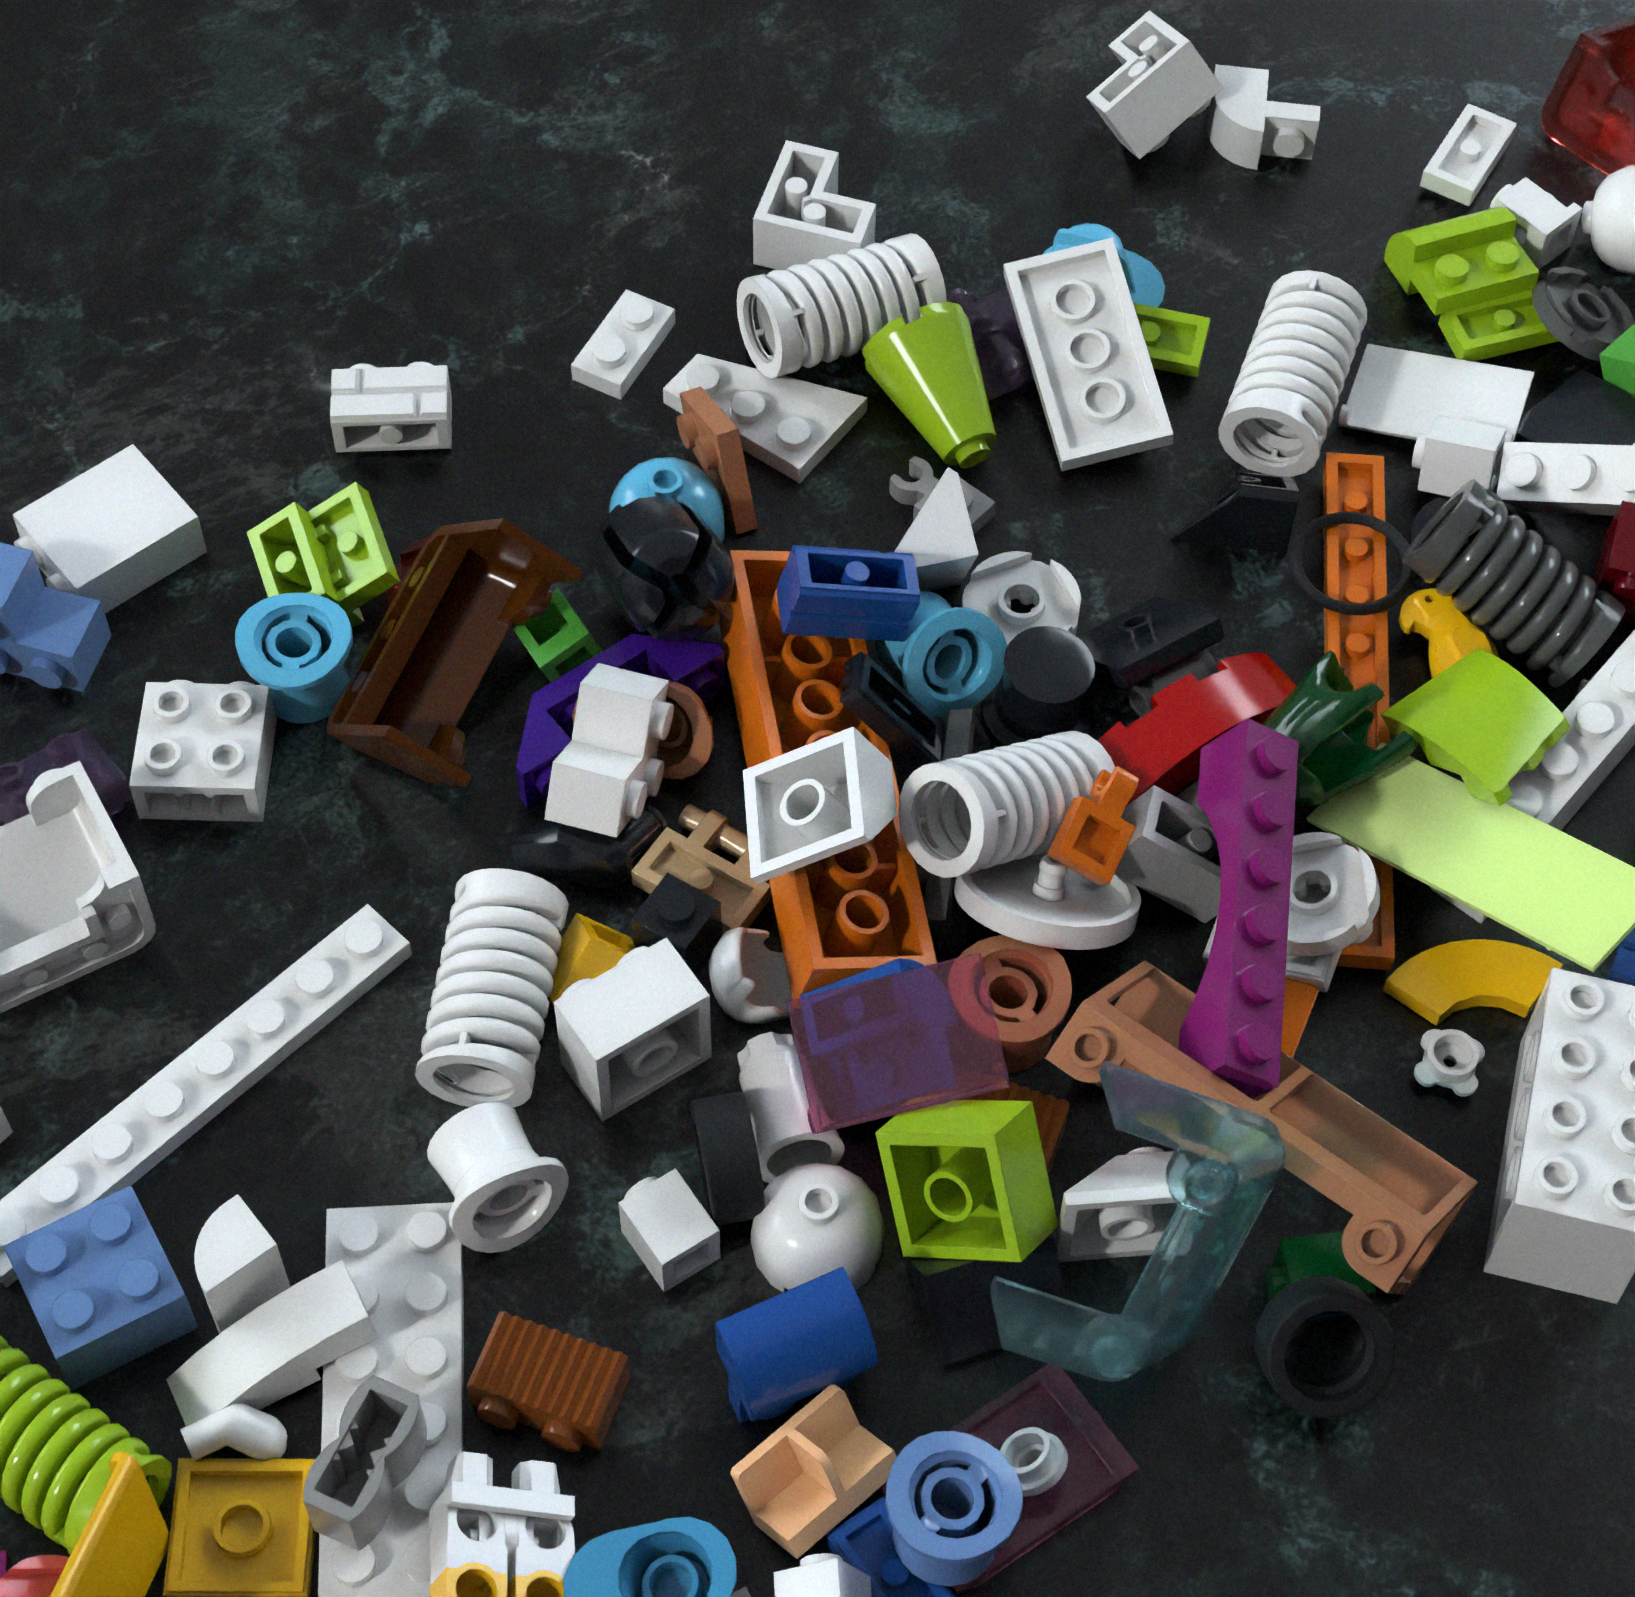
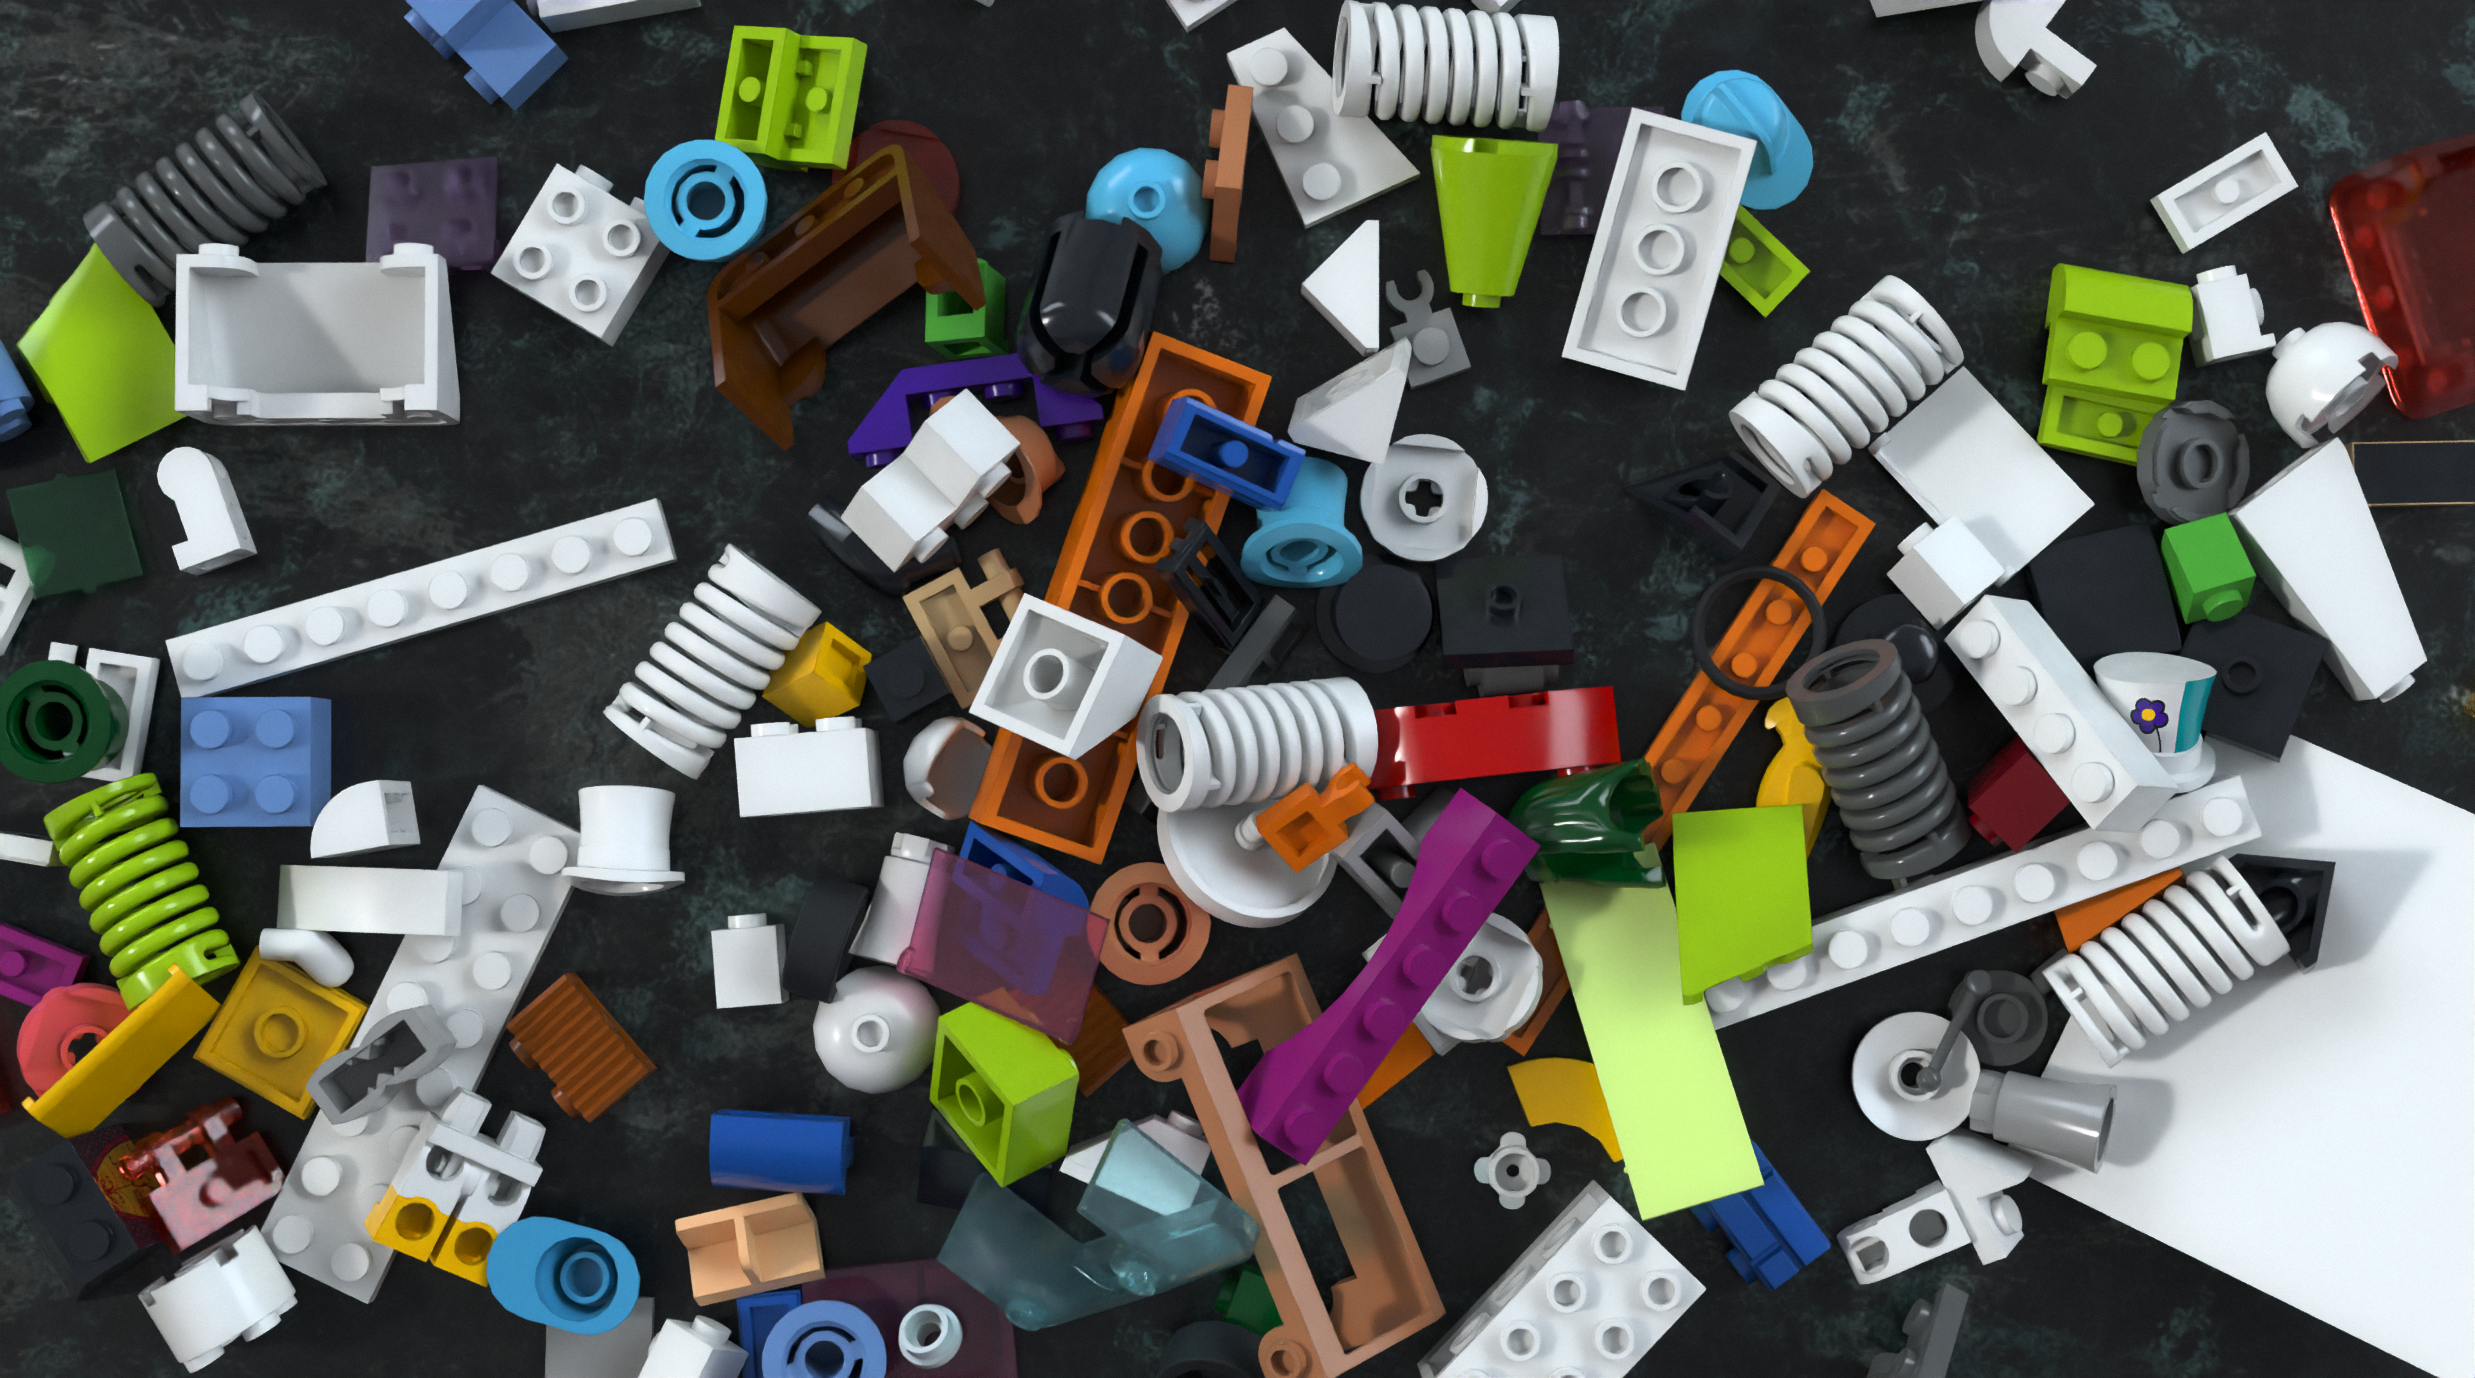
camera: 25 degrees right, 30 degrees up
none -> white slope [1301,220,1379,357]

